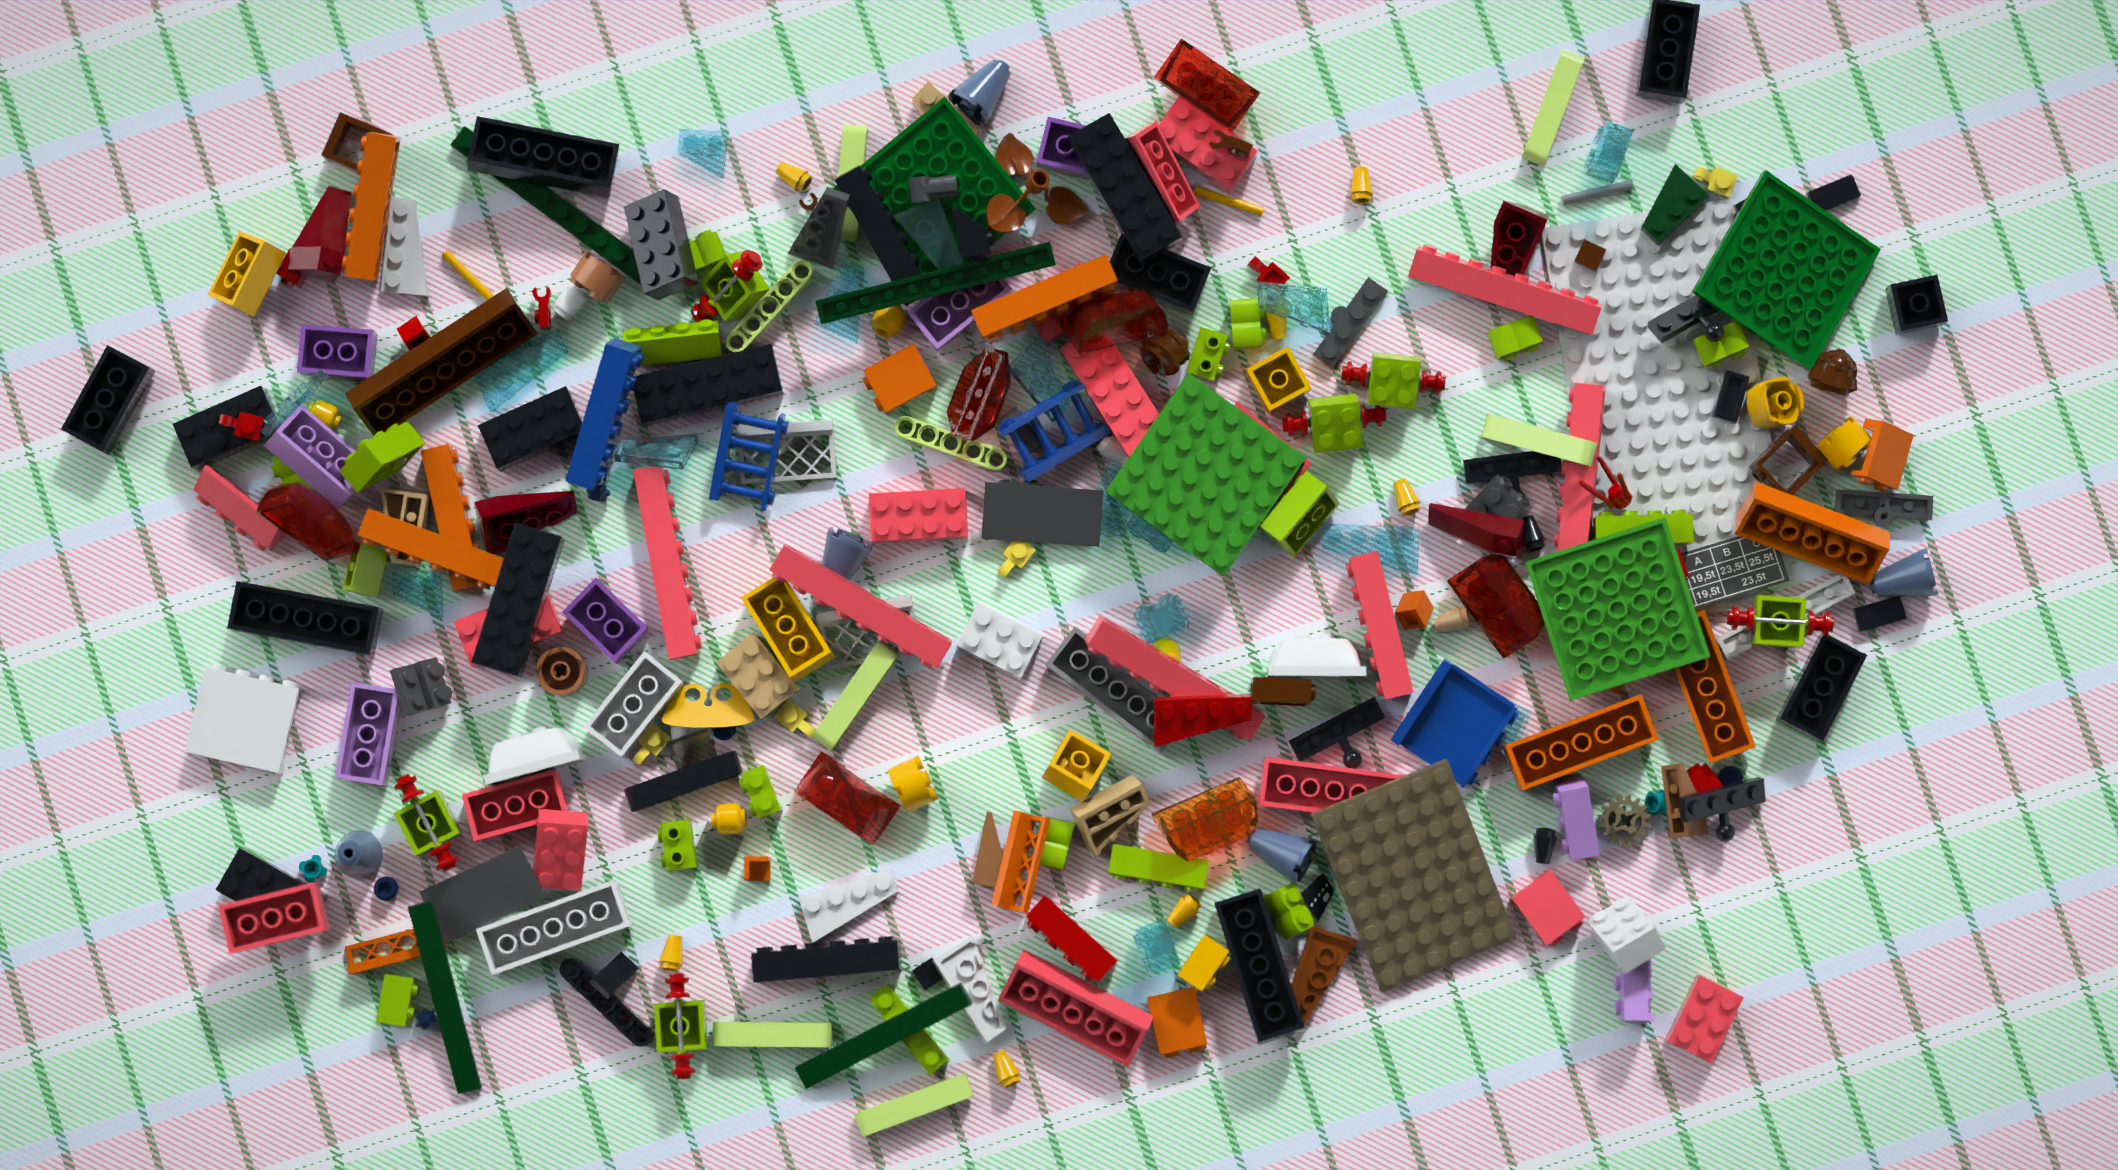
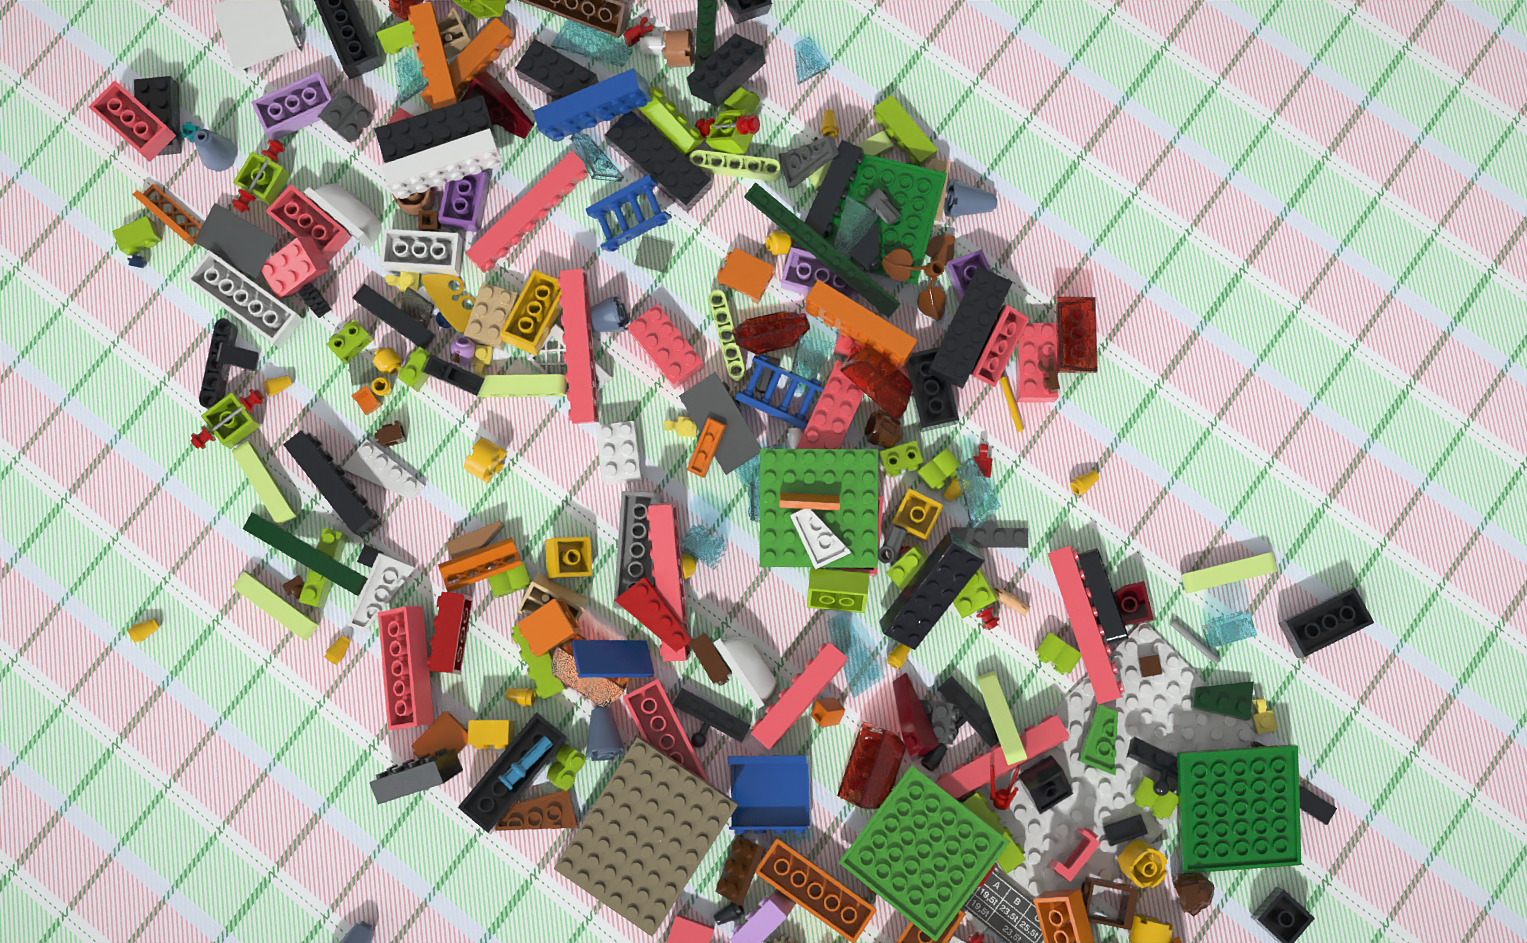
camera: 55 degrees right, 5 degrees down
dark blue plate [374,876,399,901] -> none
dark green tile [408,900,482,1094] -> none
dark blue plate [586,484,610,502] -> none
white fence [736,419,837,484] -> none
clear red windscreen [794,751,901,846] -> none
clear light blue wing [813,258,864,344] -> none
clear light blue brick [1133,918,1181,975] -> none
black sticker [1300,873,1334,922] -> none
tan cone [1433,606,1471,633] -> none
none -> reddish brown plate [282,575,305,599]
none -> black tyre [298,282,332,318]
none -> brick [369,748,463,805]
none -> yellow cone [372,377,392,397]
none -> reddish brown brick [374,420,407,448]
none -> white brick [381,128,503,199]
none -> reddish brown brick [418,210,441,232]
none -> black slope [420,354,485,396]
none -> lavender head [450,336,475,366]
none -> dark azure pin [498,736,553,790]
none -> orange panel [517,597,582,657]
none -> blue tile [571,640,655,678]
none -> orange tile [687,417,727,478]
none -> reddish brown plate [715,834,765,906]
none -> orange tile [780,493,840,510]
none -> white wing [790,509,851,569]
none -> lime brick [873,94,938,167]
none -> dark grey piece [878,524,908,564]
none -> black brick [879,532,985,650]
none -> light nougat pin [995,585,1031,617]
none -> black slope [1017,755,1073,814]
none -> coral panel [1047,827,1100,882]
none -> bright green wing [1077,704,1118,776]
none -> black beam [1078,548,1129,646]

